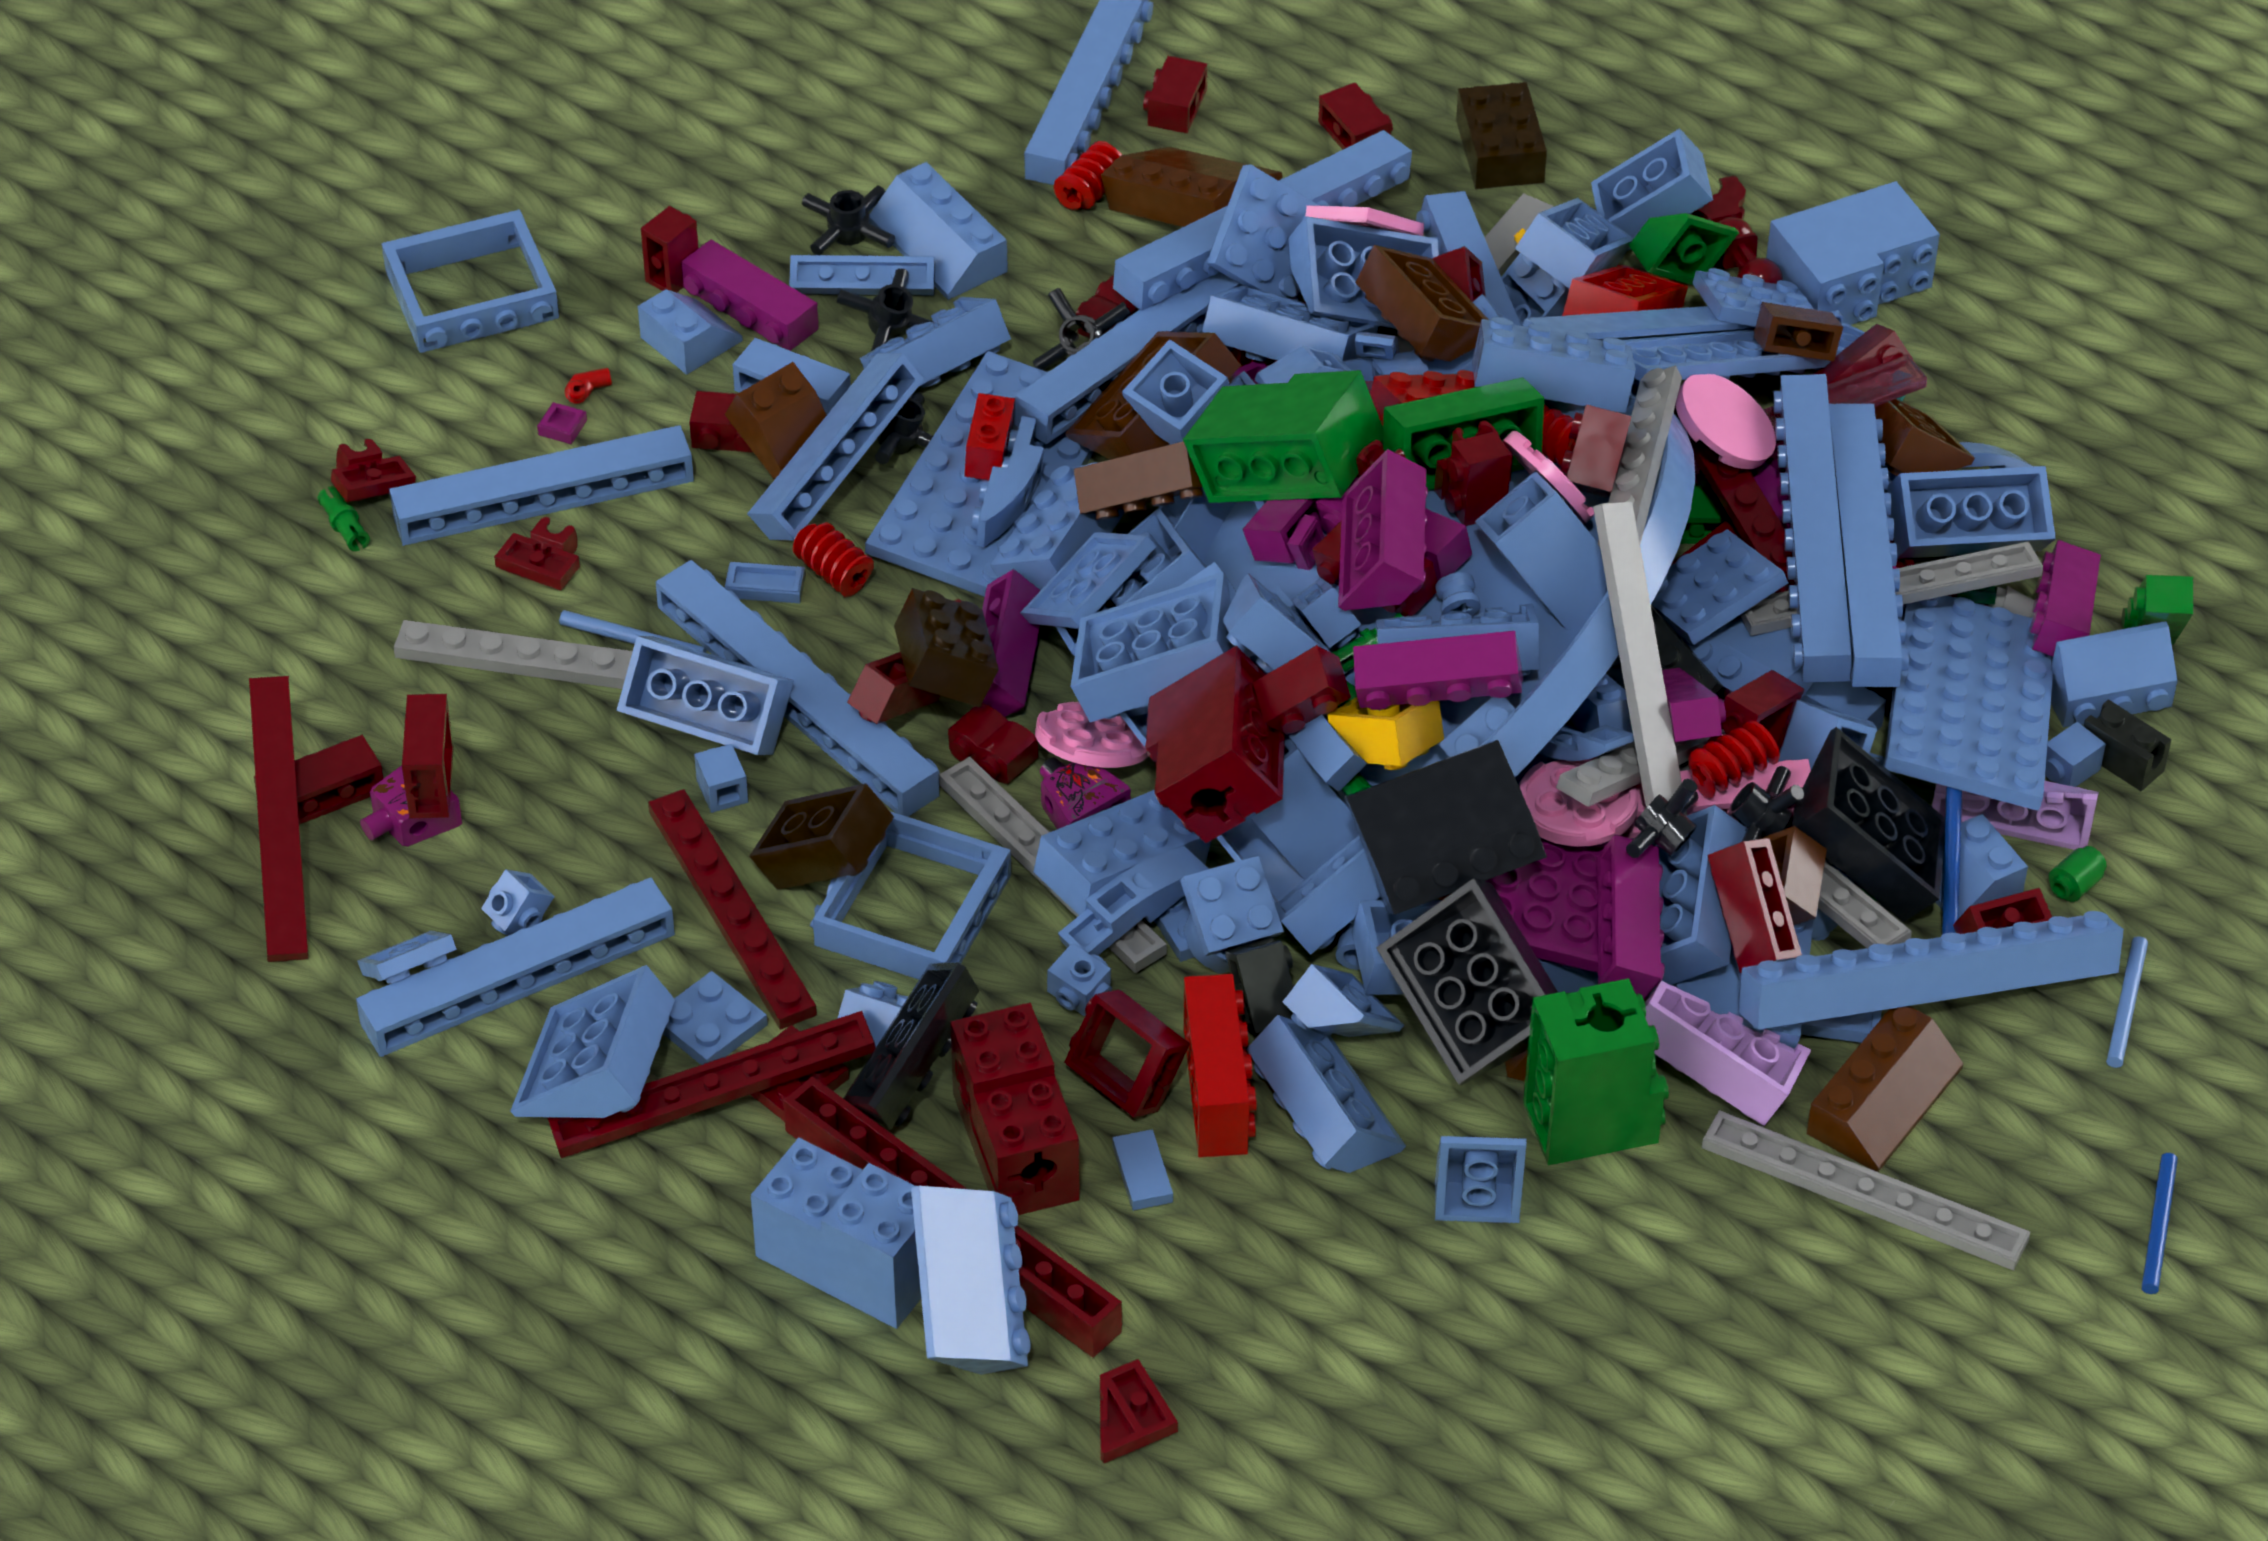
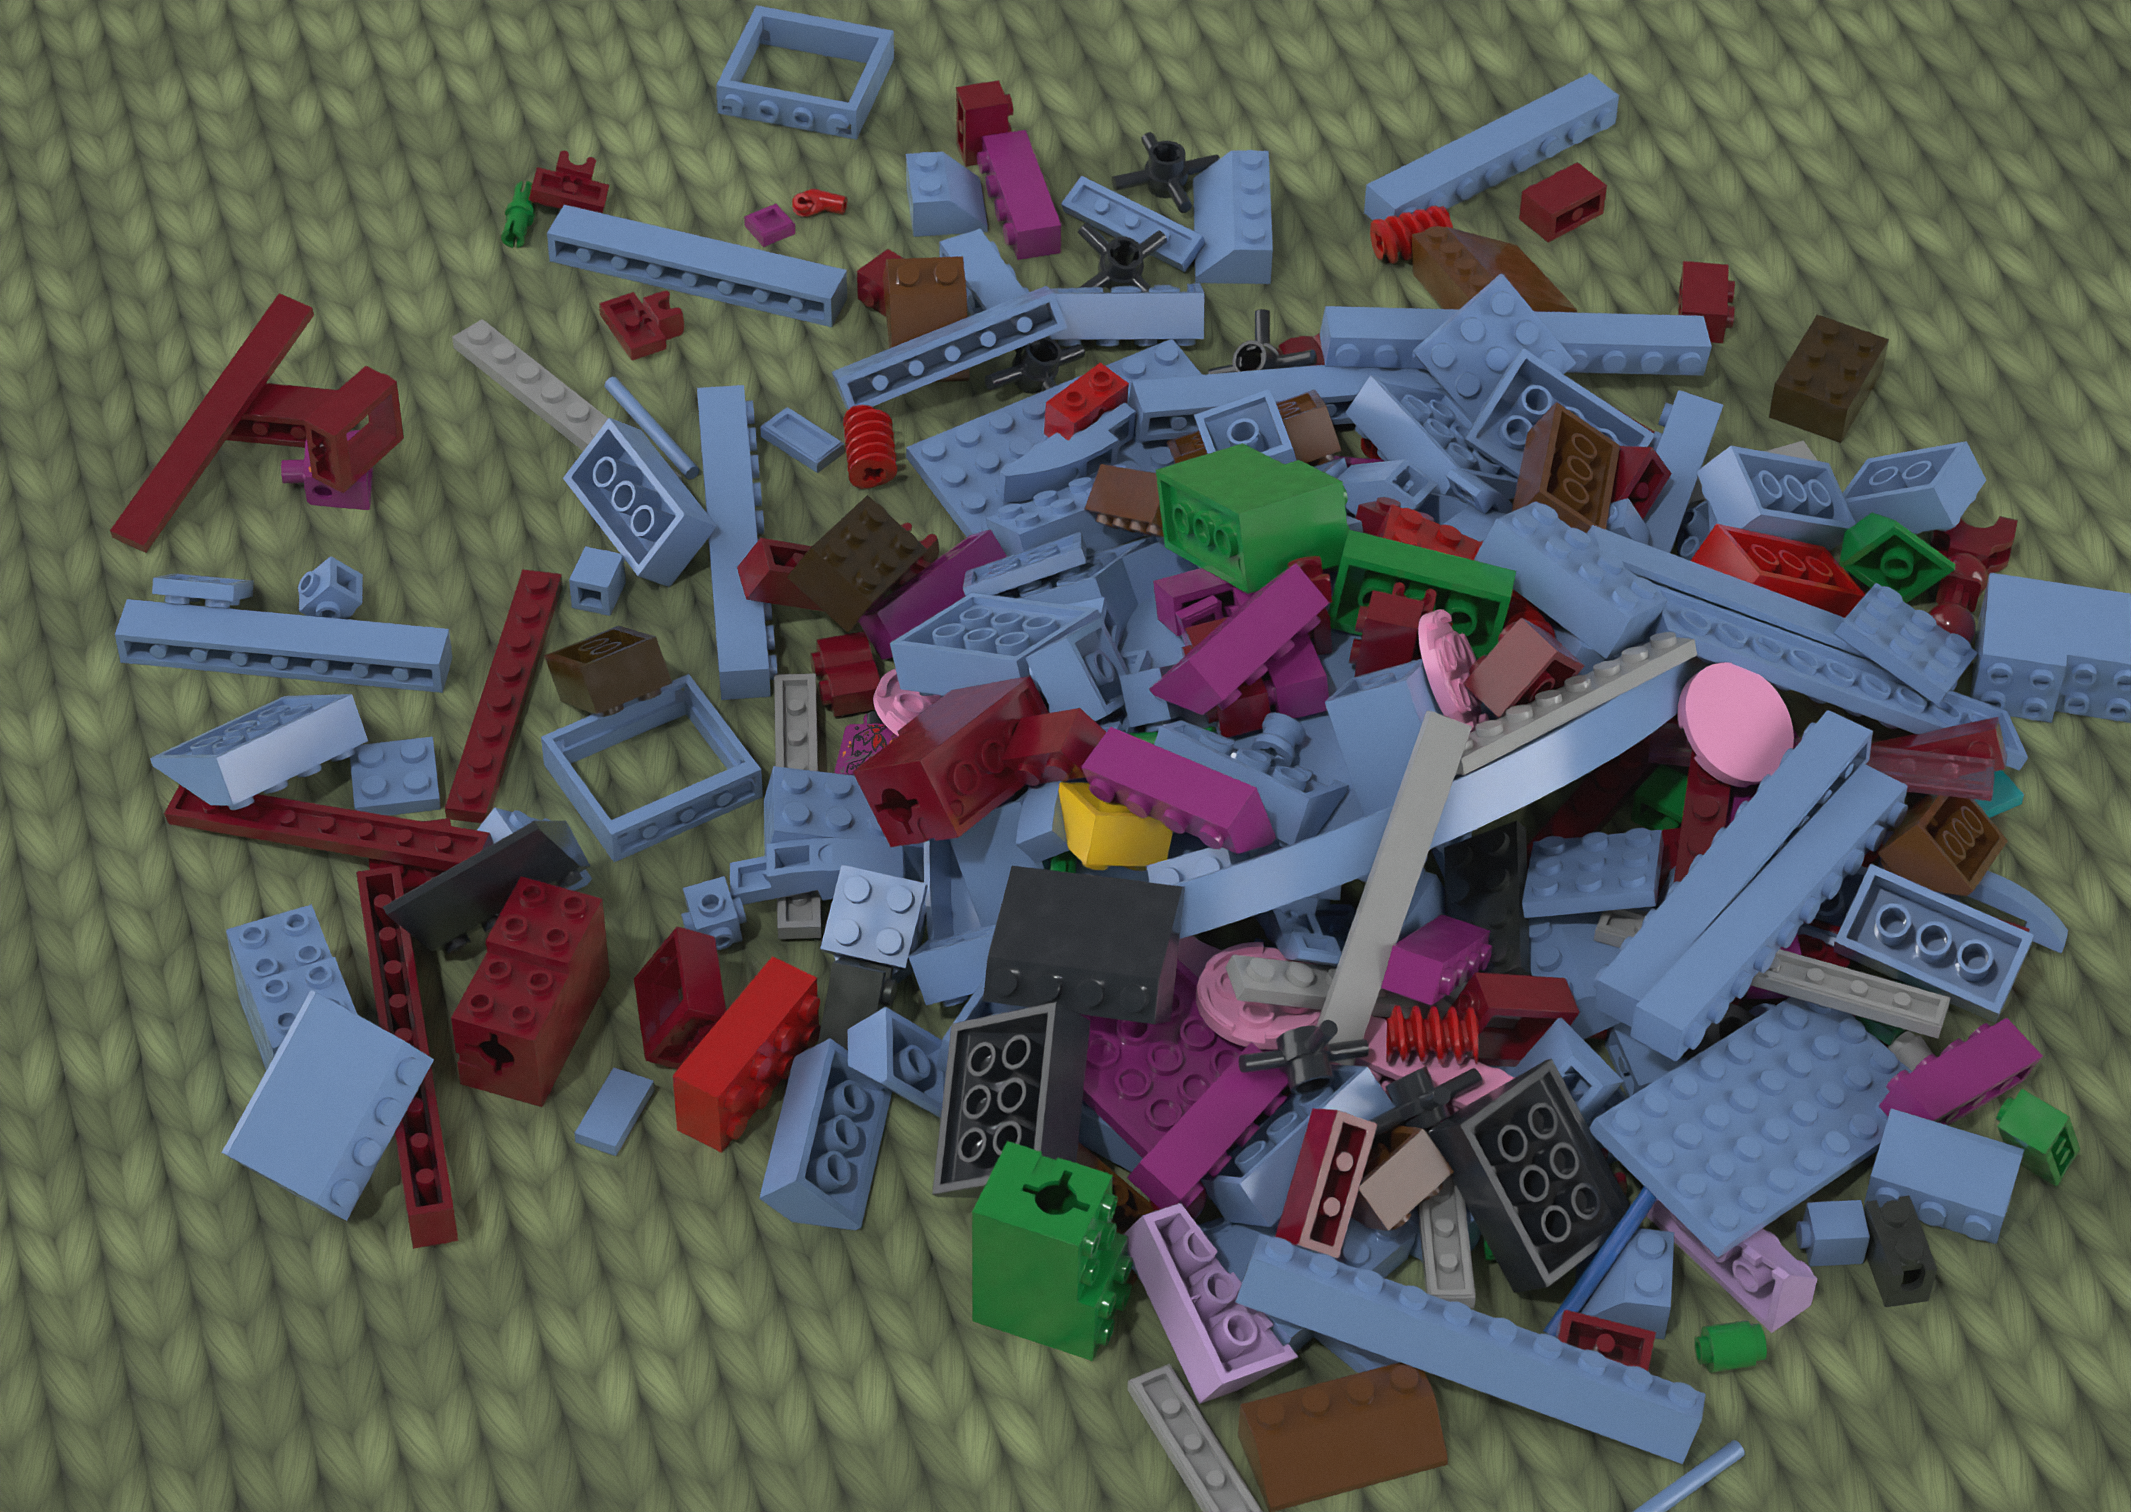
camera: 35 degrees right, 0 degrees up
dark red wing [1100,1359,1178,1464] -> none
bright pink tile [1306,206,1424,236] -> none
medium blue slope [1435,1136,1526,1223] -> none
reddish brown brick [1753,302,1843,361] -> none

